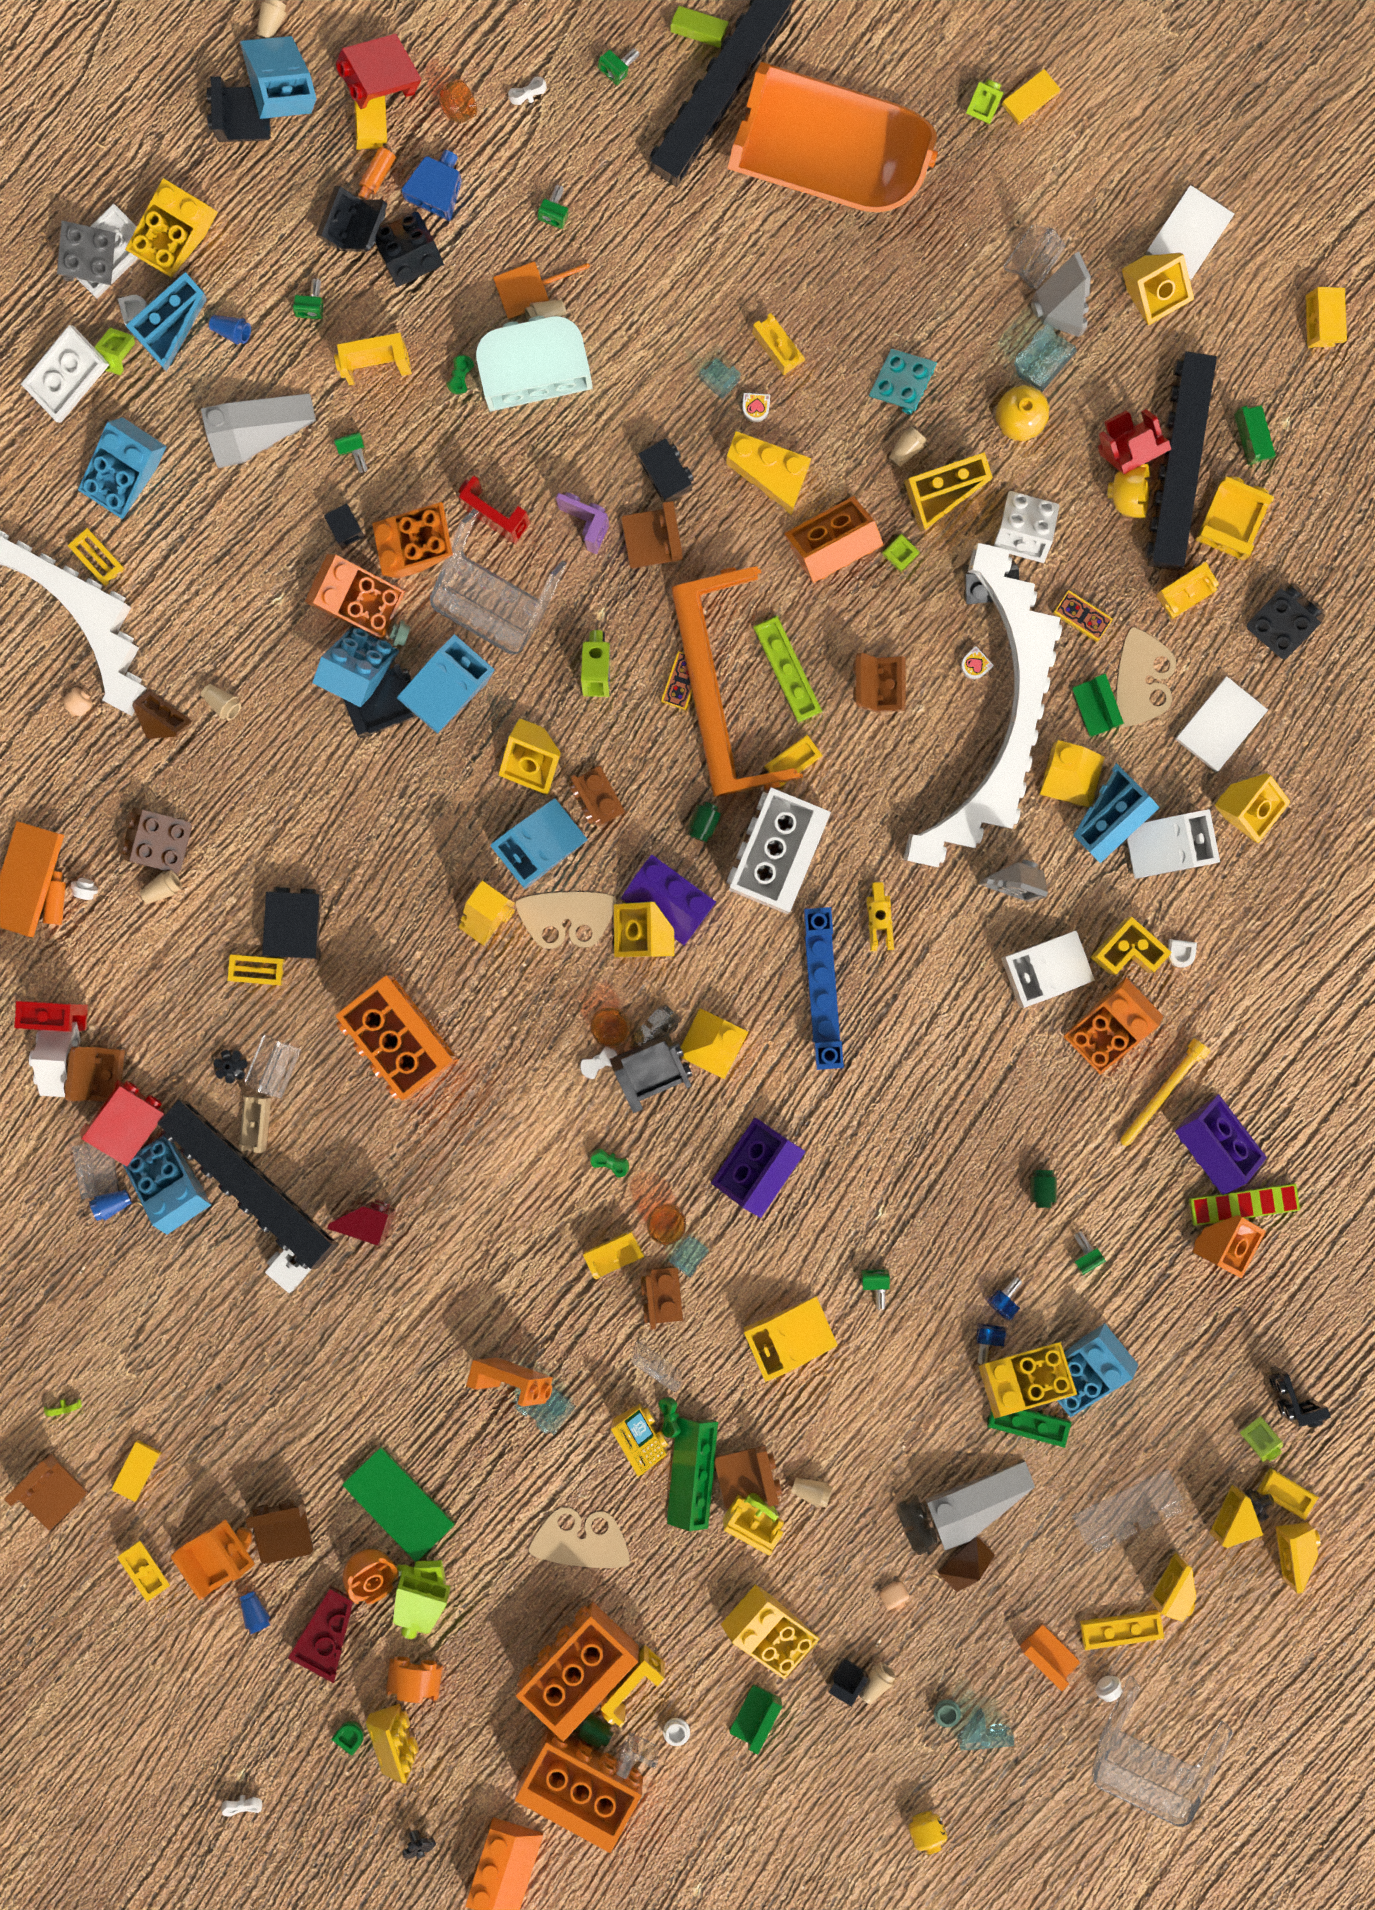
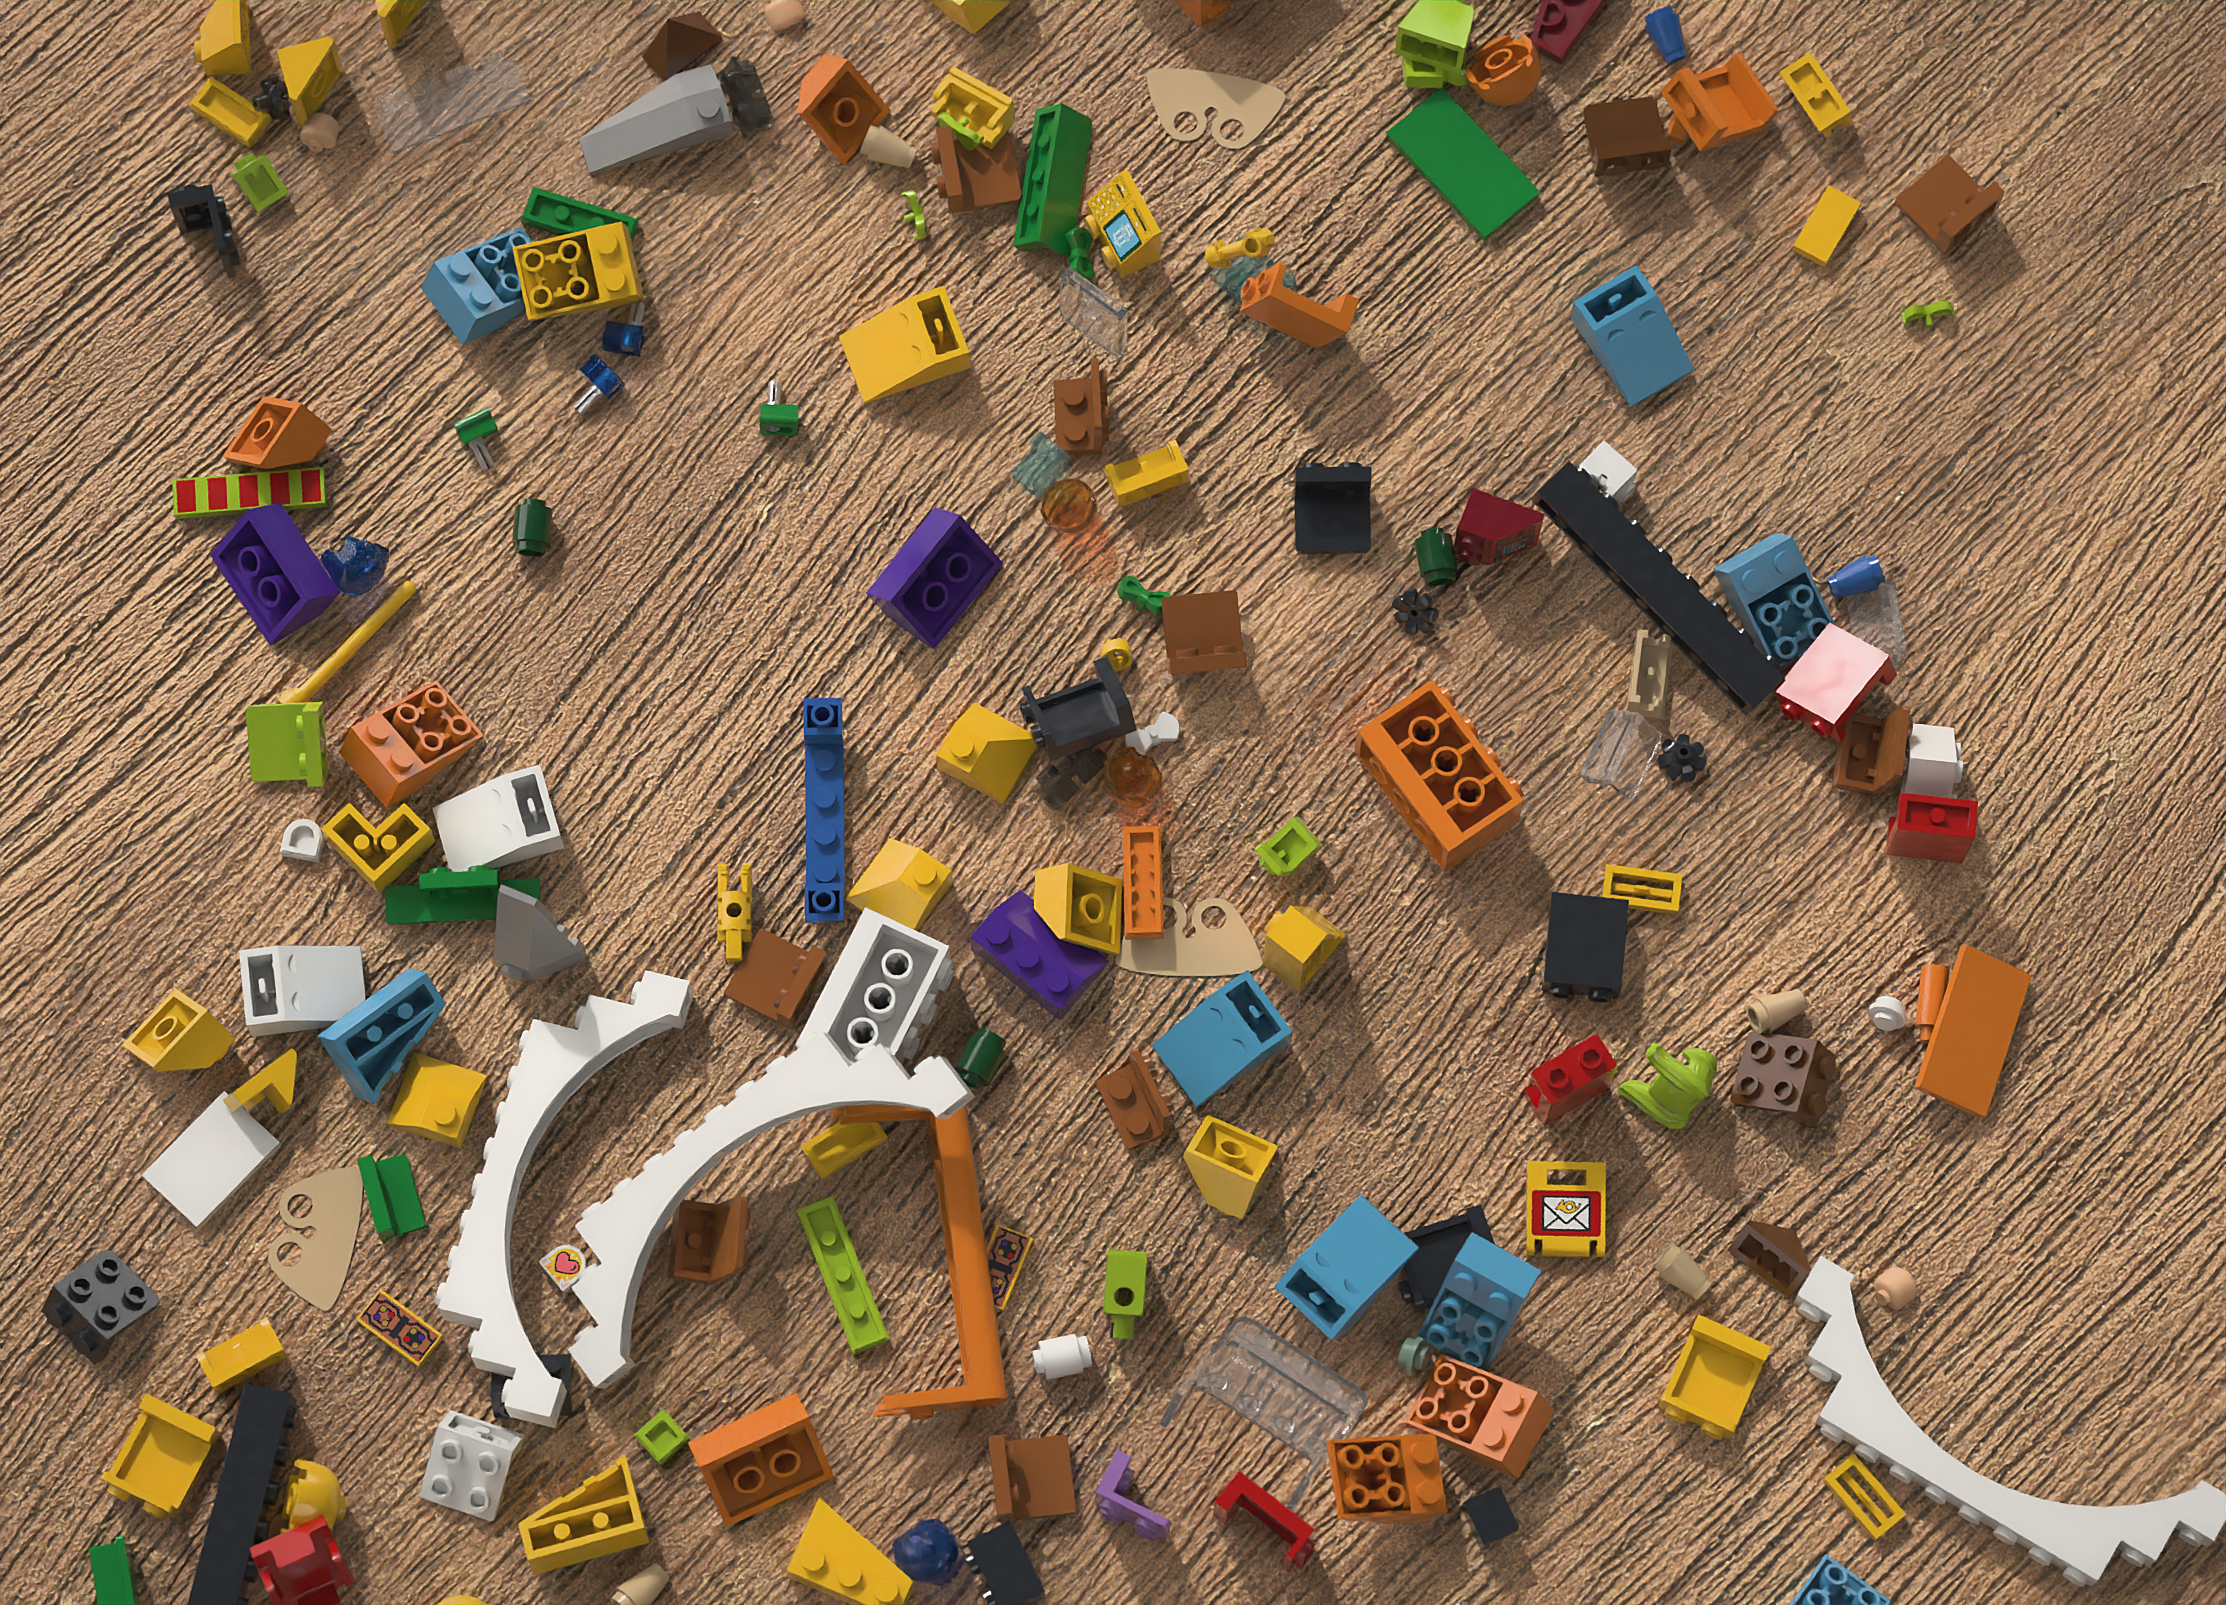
camera: 175 degrees left, 15 degrees down
none -> yellow slope [223,1048,297,1114]
none -> lime bracket [245,702,329,787]
none -> light nougat piece [300,113,339,152]
none -> clear blue hair [320,536,390,596]
none -> green bracket [385,865,541,925]
none -> white arch [568,1031,975,1389]
none -> dark orange bracket [725,929,829,1030]
none -> orange slope [798,54,891,164]
none -> yellow slope [845,838,953,931]
none -> clear blue hair [892,1518,964,1586]
none -> lime piece [901,190,926,241]
none -> white brick [1032,1334,1092,1380]
none -> yellow hinge [1101,638,1132,671]
none -> orange plate [1122,825,1164,940]
none -> dark orange bracket [1161,590,1247,675]
none -> yellow bar [1205,227,1275,270]
none -> lime bracket [1255,816,1323,877]
none -> black bracket [1294,462,1372,554]
none -> black plant [1392,588,1439,636]
none -> dark green brick [1414,528,1458,586]
none -> red panel [1524,1034,1618,1126]
none -> container [1525,1161,1606,1257]
none -> dark azure slope [1570,265,1694,408]
none -> lime hair [1618,1043,1717,1129]
none -> yellow panel [1658,1314,1771,1440]

